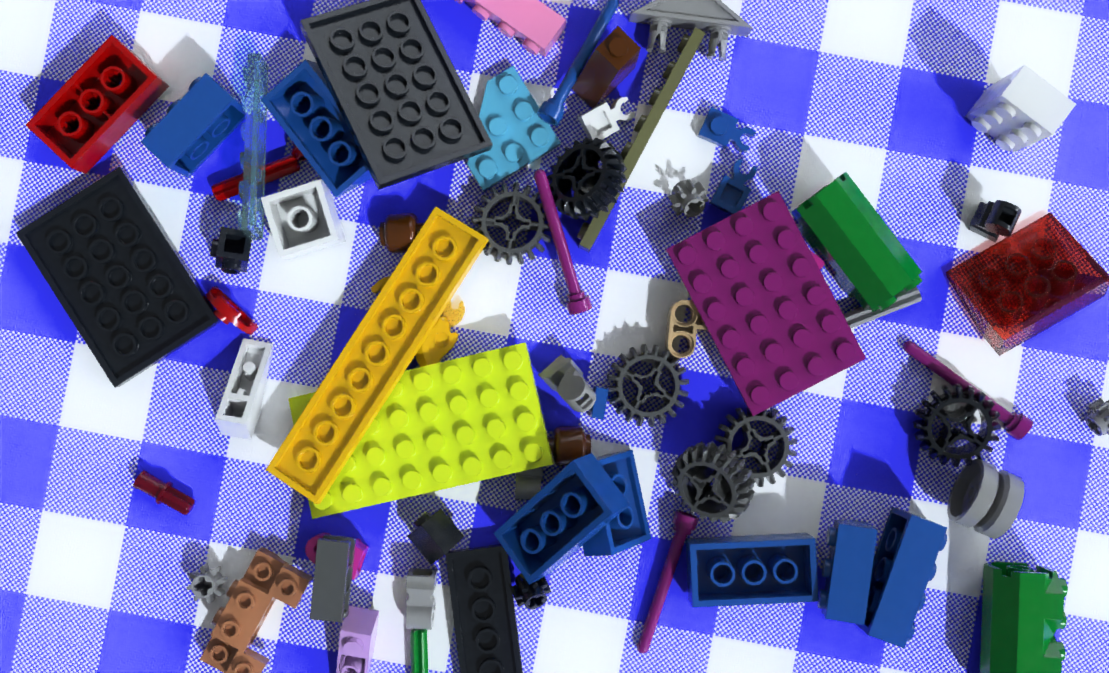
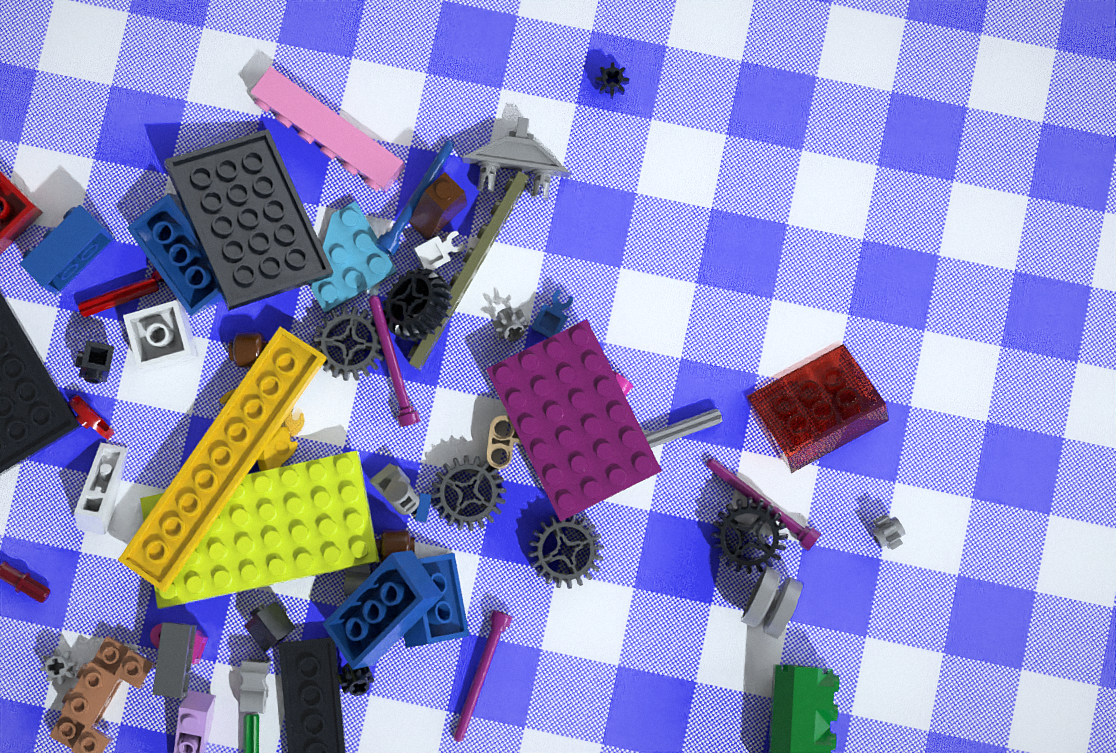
camera: 10 degrees right, 5 degrees down
clear light blue plate [237,53,269,240] -> none
dark grey gear [671,441,755,524] -> none
blue brick [685,533,819,607] -> none
blue plate [697,107,756,153] -> none
green brick [791,172,923,312] -> none
blue slope [817,519,878,625] -> none
blue brick [856,506,947,648] -> none
white brick [965,65,1077,153] -> none
black leg [968,200,1022,243] -> none

